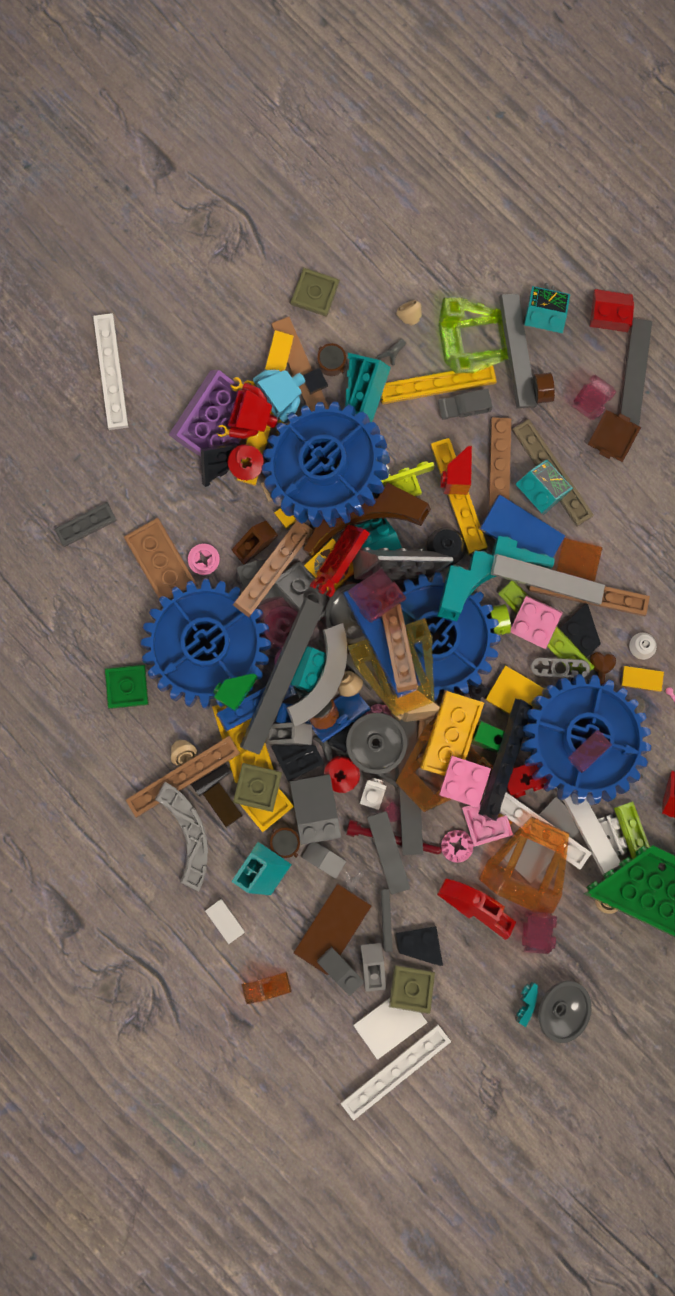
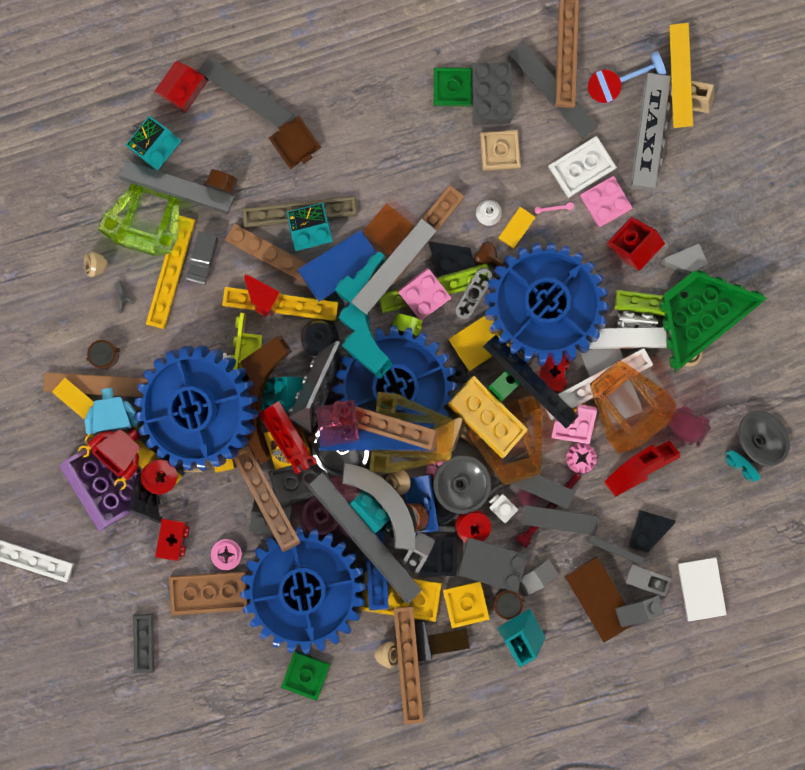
camera: 55 degrees left, 5 degrees up
light grey tile [155,782,208,892] -> none
white slope [205,899,245,944] -> none
green slope [213,673,257,712] -> none
reddish brown slope [232,520,278,565] -> none
olive tile [233,763,282,812] -> none
clear orange slope [241,972,292,1004] -> none
blue tile [276,703,293,723] -> none
olive tile [291,267,340,317] -> none
black tile [303,368,328,395] -> none
white plate [341,1025,451,1121] -> none
teal wedge [345,353,391,422] -> none
olive tile [389,965,435,1014] -> none
bright pink plate [439,756,491,808] -> none
clear pink tile [568,730,612,773] -> none
clear pink brick [571,374,616,420] -> none
none -> red brick [155,518,190,561]

